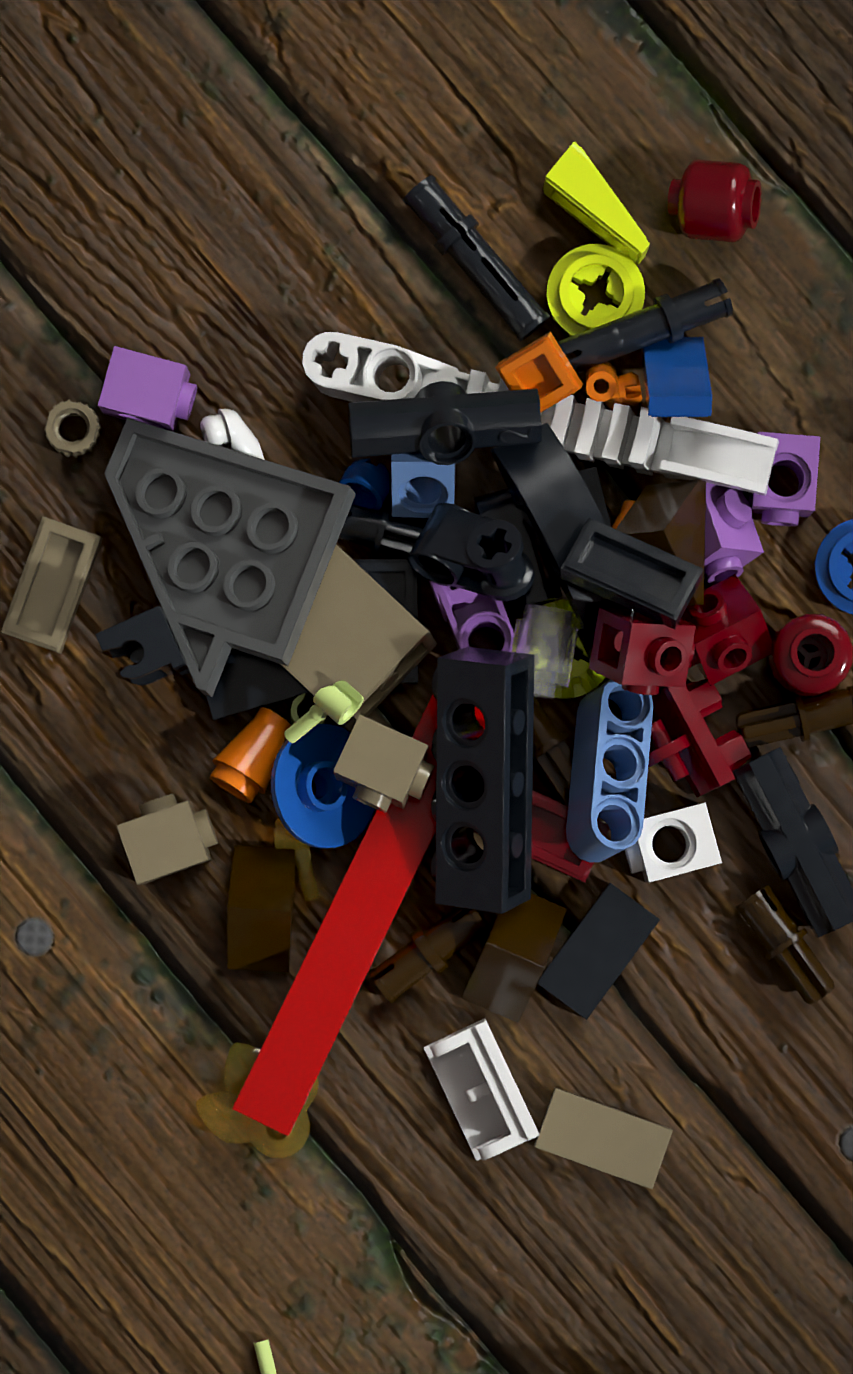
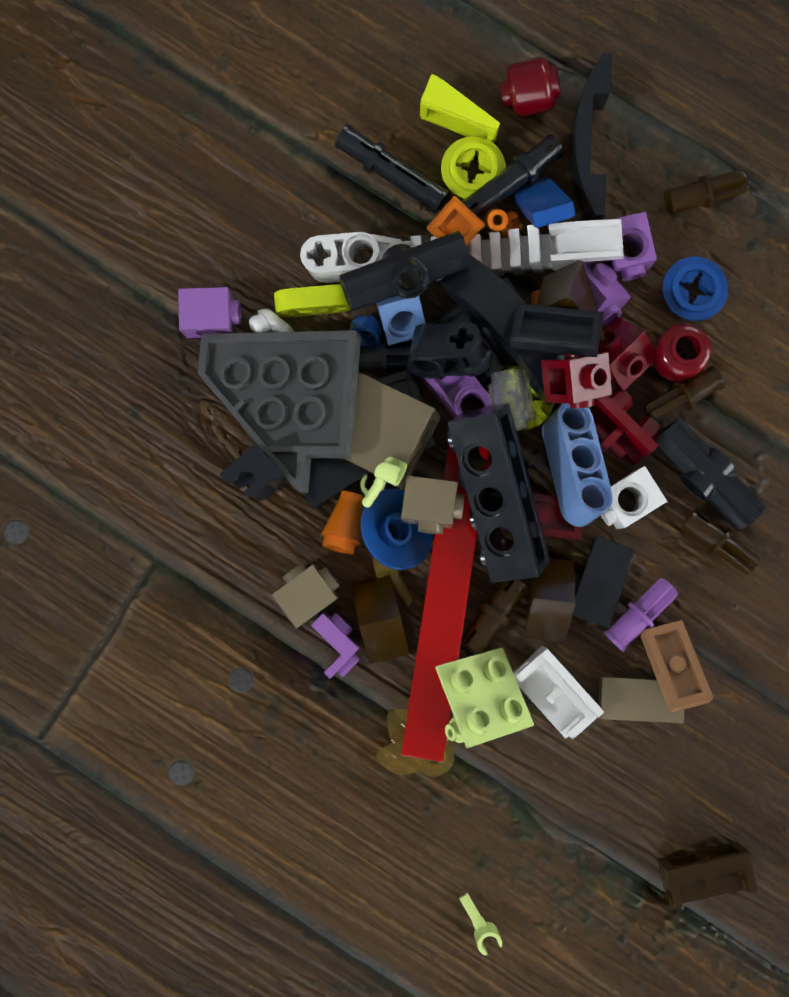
camera: 10 degrees left, 0 degrees up
dark tan tile [1,516,103,654] -> none
dark tan axle [44,399,102,458] -> none
none -> neon yellow beam [274,284,351,317]
none -> medium lavender bracket [311,612,360,679]
none -> yellowish green hinge [435,648,534,748]
none -> black slope [569,53,612,221]
none -> medium lavender axle [604,578,678,652]
none -> medium nougat plate [640,620,714,713]

